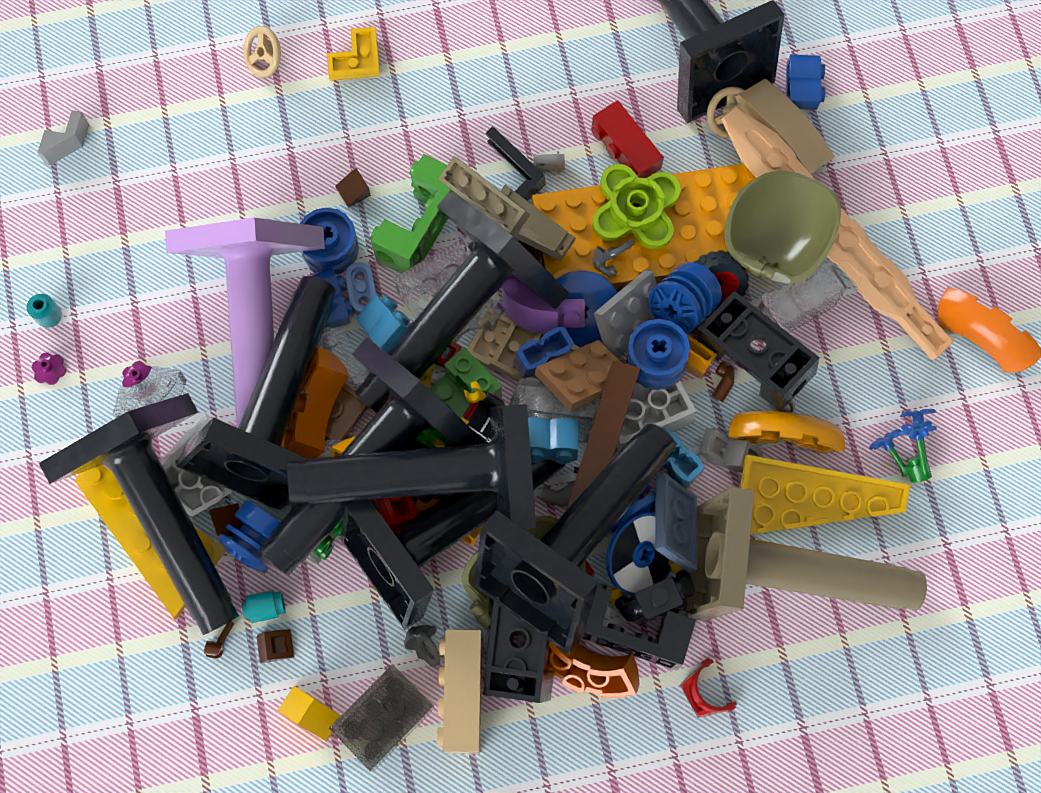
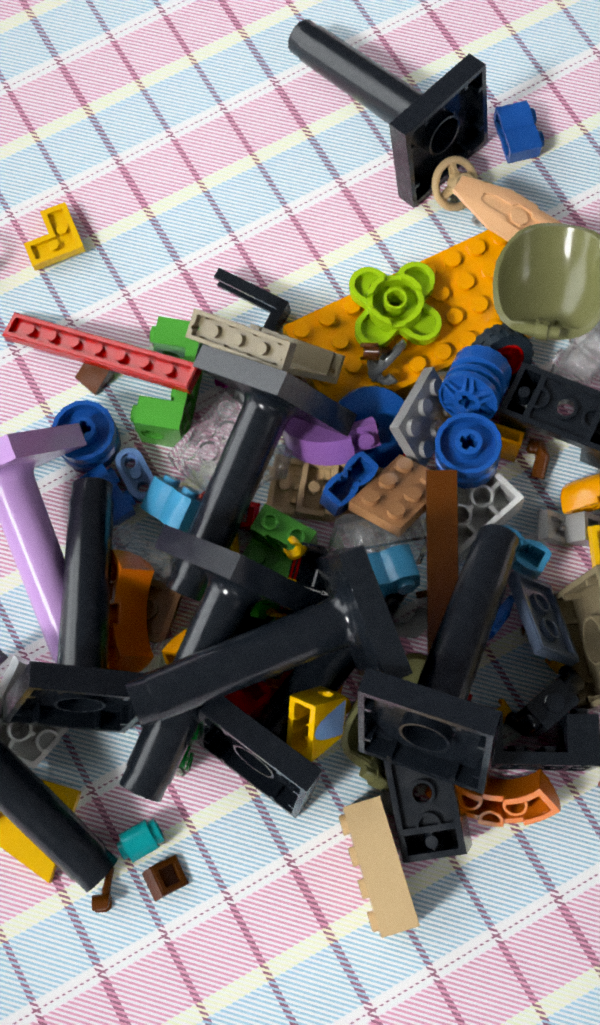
camera: 10 degrees left, 0 degrees up
reddish brown slope [209,503,243,537] -> none
blue wheel [217,500,280,574] -> none
yellow slope [278,686,342,742] -> none
clear smoke brick [329,664,435,772] -> none
dark grey piece [404,625,440,667] -> none
light grey pin [533,151,565,172] -> none
red brick [591,100,664,178] -> none
piece [606,512,674,595] -> none
tan slope [735,79,835,174] -> none
none -> tile [2,312,202,394]
none -> yellow torso [286,686,351,762]
none -> reddish brown hand [360,343,391,360]

